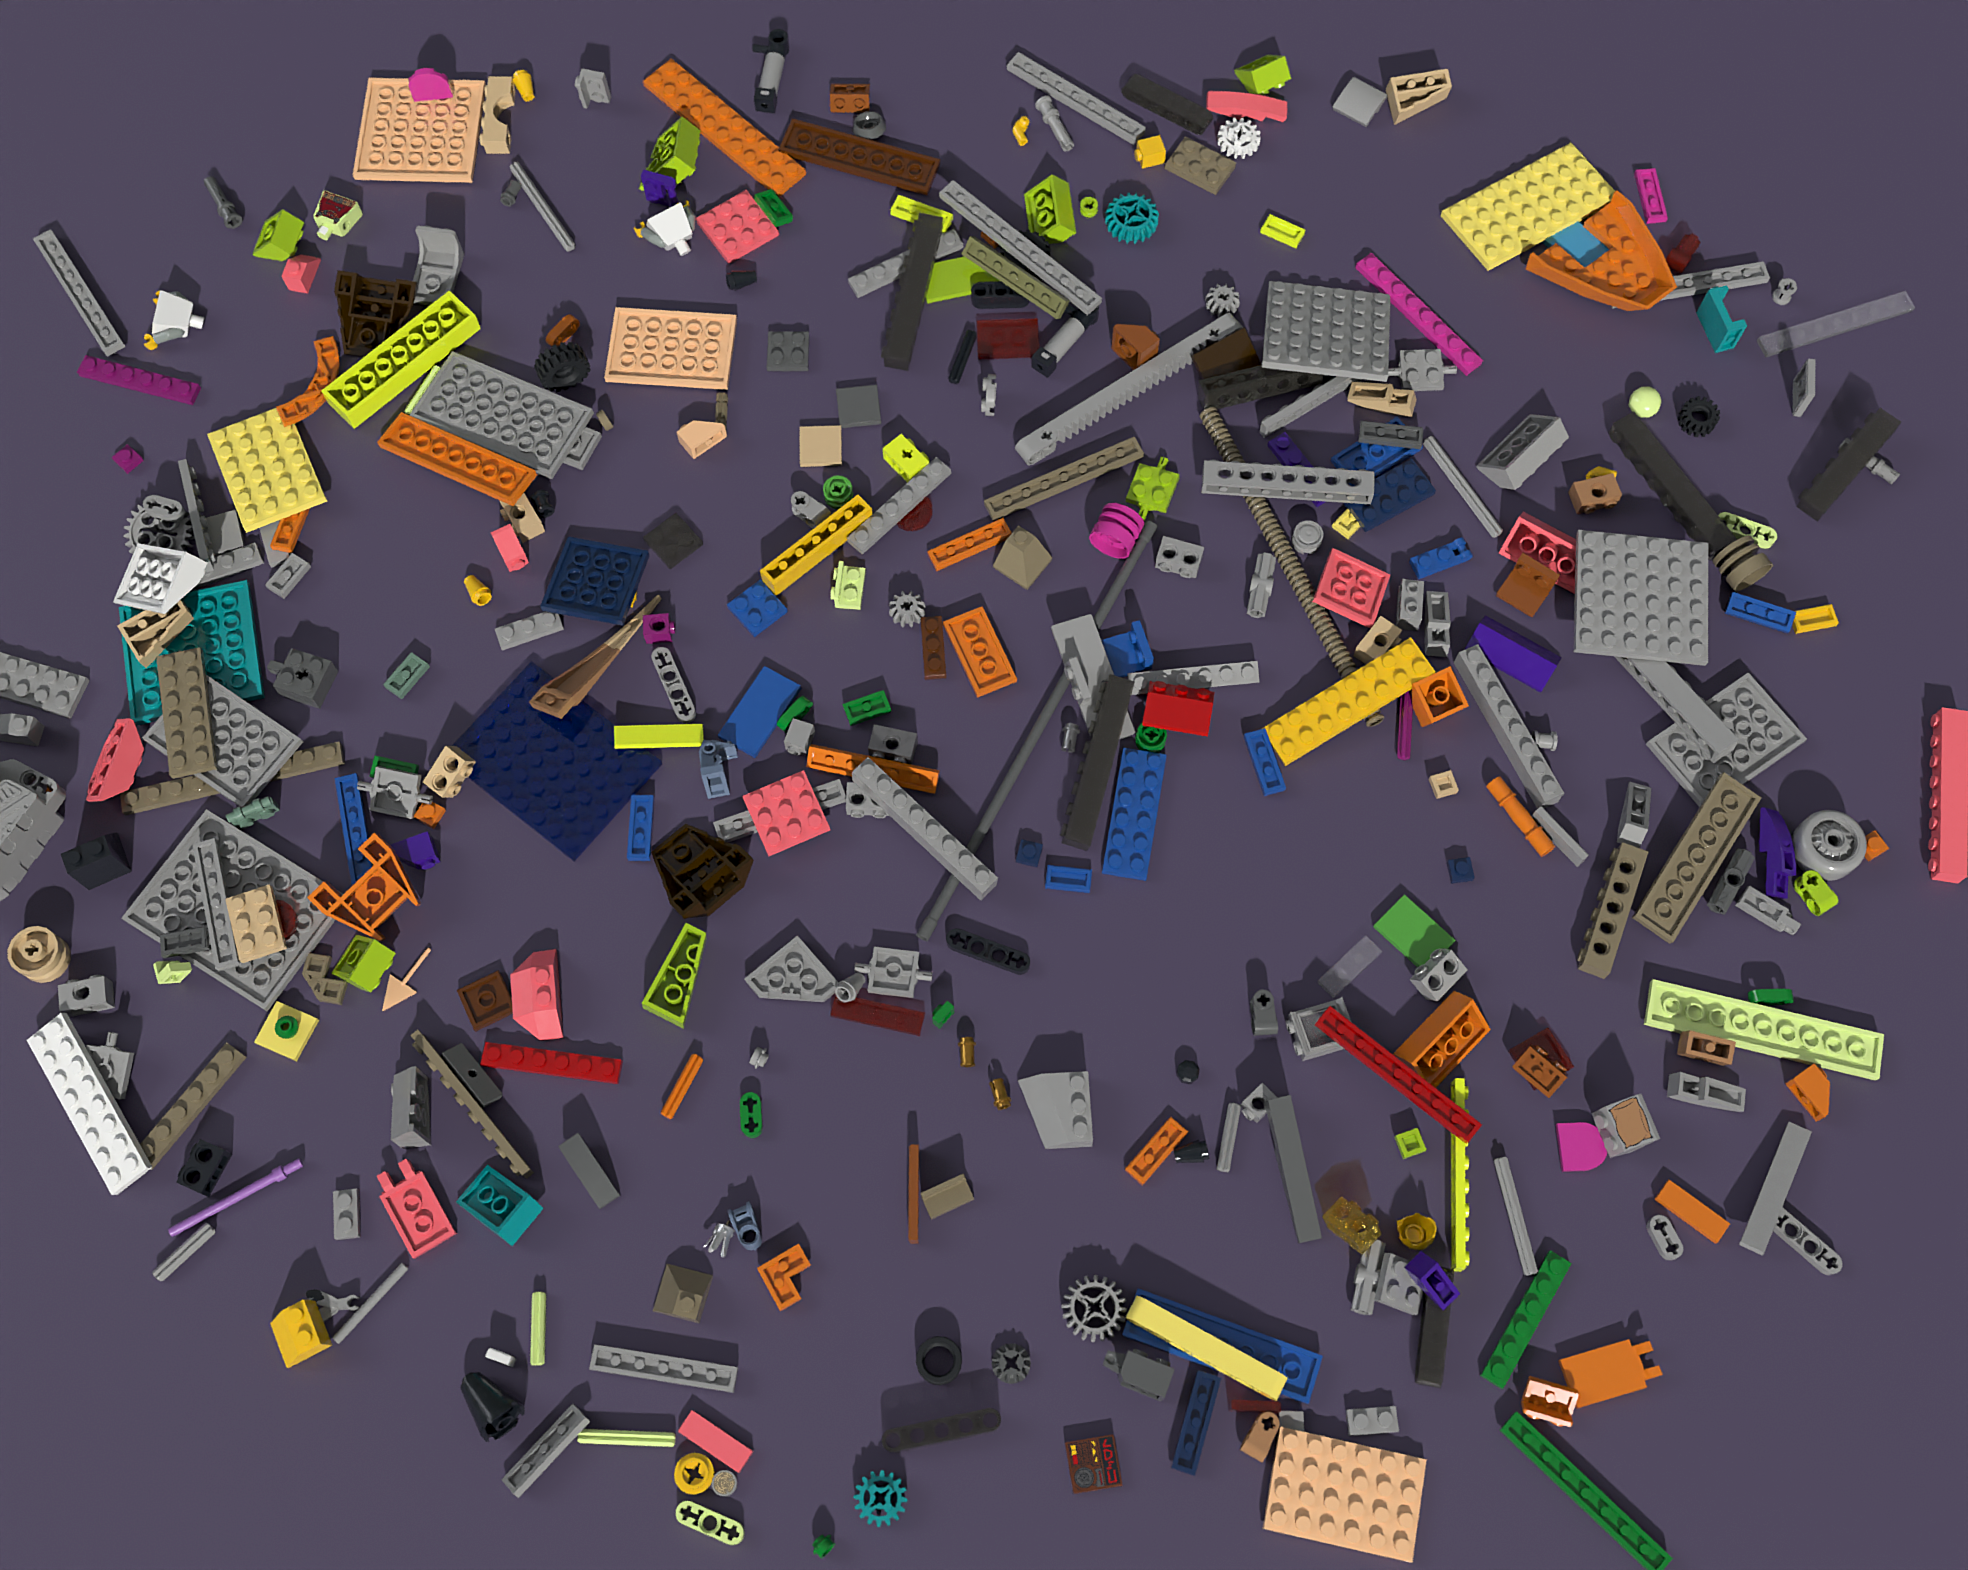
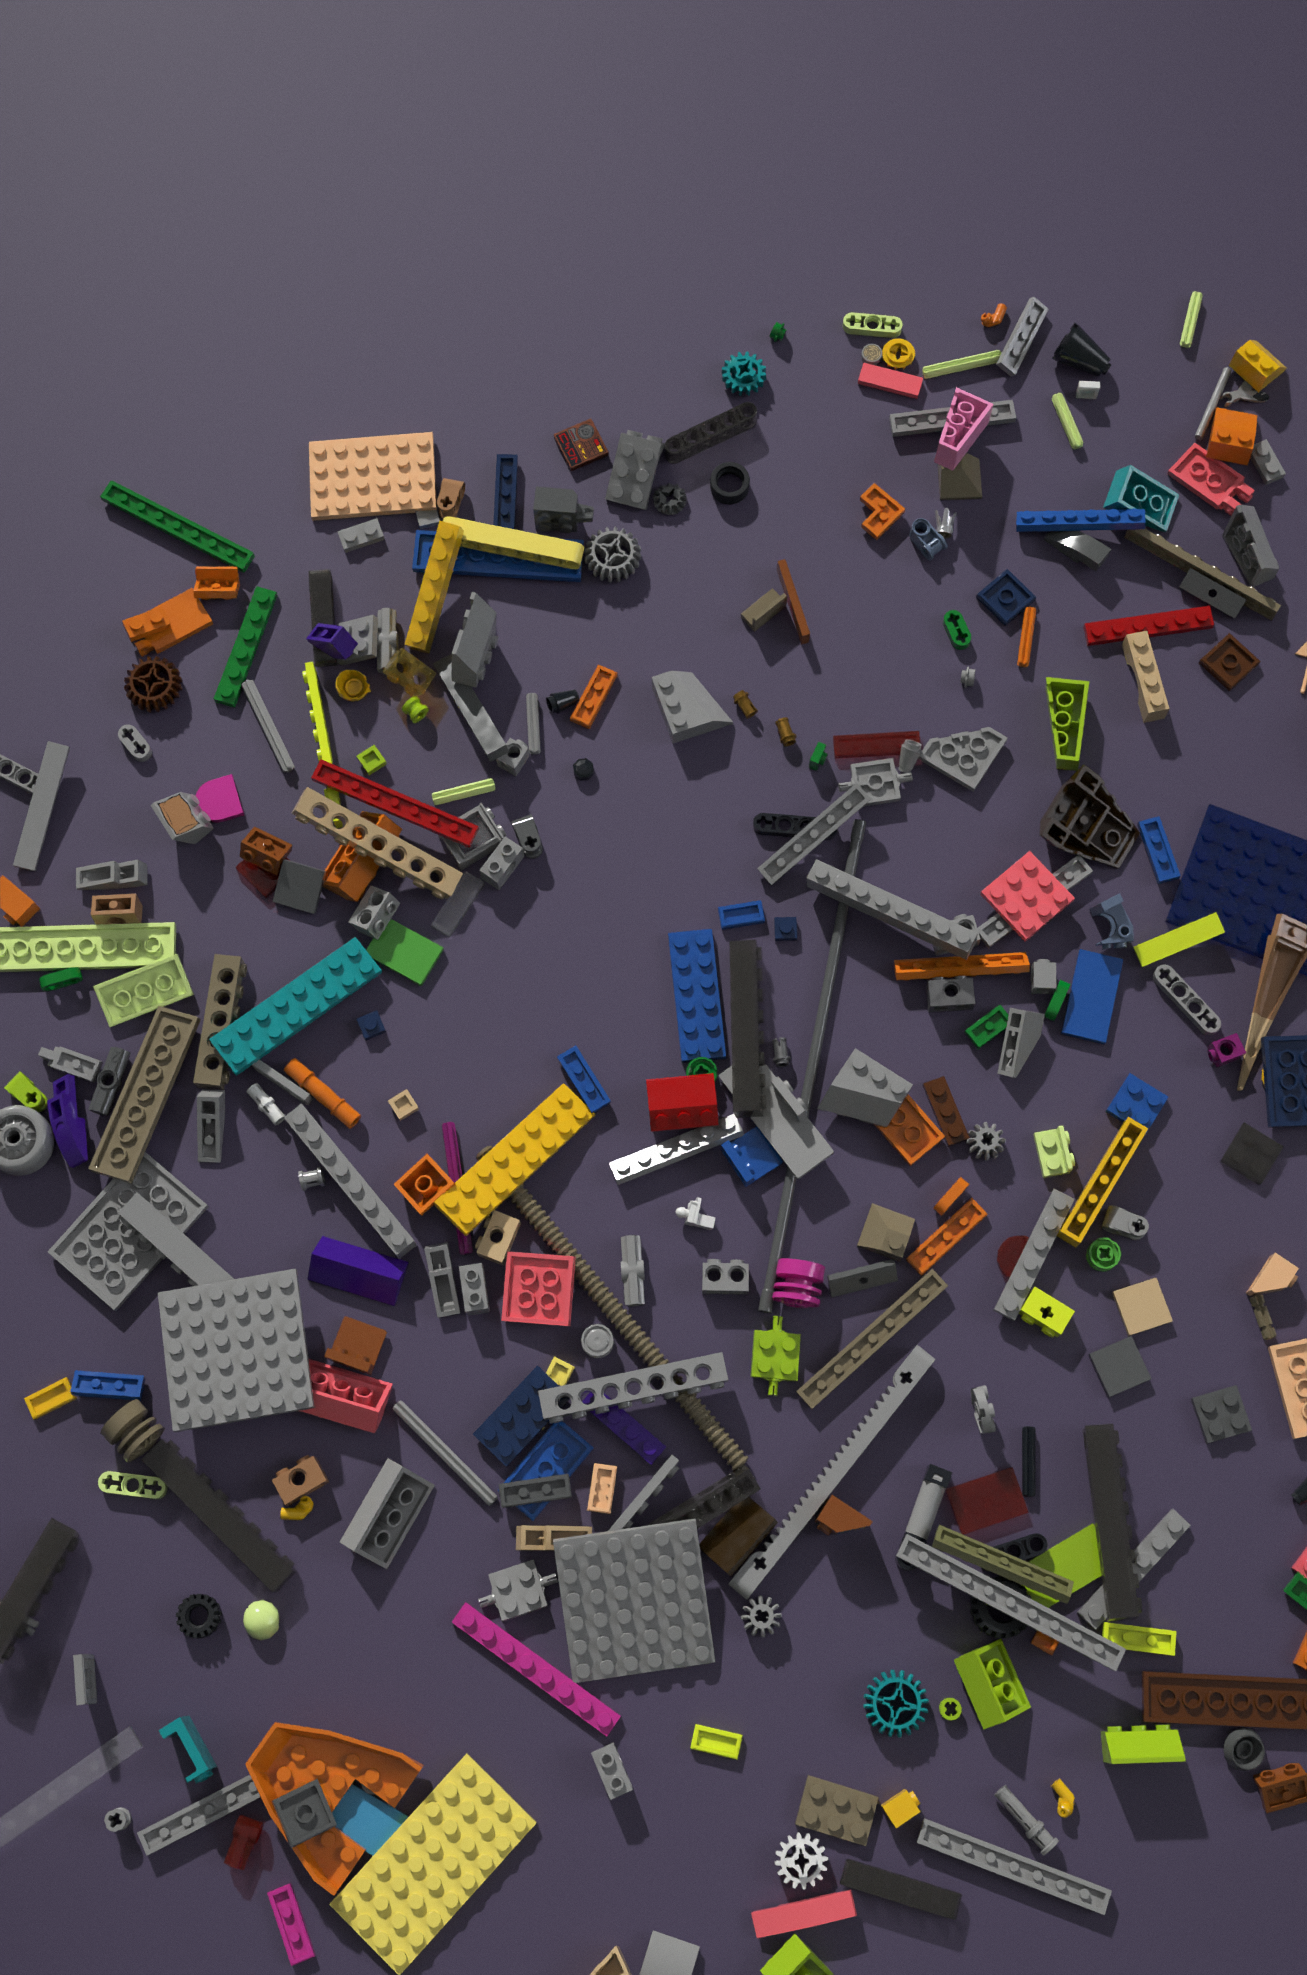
camera: 165 degrees right, 5 degrees up
coral wedge [510,949,563,1041] -> none
clear red tile [1229,1399,1281,1414] -> none
blue plate [1409,537,1473,579] -> none
orange tile [1654,1180,1730,1244] -> none
none -> yellowish green tile [93,954,194,1027]
none -> orange plate [122,607,171,642]
none -> reddish brown gear [124,655,183,713]
none -> teal plate [209,937,382,1076]
none -> white pin [247,1083,285,1126]
none -> dark grey tile [271,1779,337,1848]
none -> dark grey tile [273,859,327,914]
none -> tan brick [292,787,463,899]
none -> lime wheel [401,696,429,723]
none -> yellow brick [404,521,464,654]
none -> yellowish green axle [432,778,495,805]
none -> light grey wedge [452,592,499,688]
none -> light grey brick [479,836,524,890]
none -> light nougat plate [587,1463,617,1514]
none -> light grey brick [591,1742,633,1800]
none -> light grey bracket [605,430,667,510]
none -> white piece [676,1197,715,1230]
none -> light grey plate [757,783,871,885]
none -> light grey wedge [817,1048,913,1128]
none -> dark grey tile [827,1259,898,1298]
none -> orange beam [933,1177,970,1216]
none -> bright pink wedge [934,387,994,471]
none -> dark blue tile [976,569,1037,626]
none -> orange arm [981,303,1007,327]
none -> light grey slope [997,1008,1045,1078]
none -> blue plate [1016,509,1145,532]
none -> lime slope [1101,1724,1186,1764]
none -> tan arch [1122,631,1170,723]
none -> yellowish green axle [1180,291,1203,348]
none -> orange slope [1206,407,1257,466]

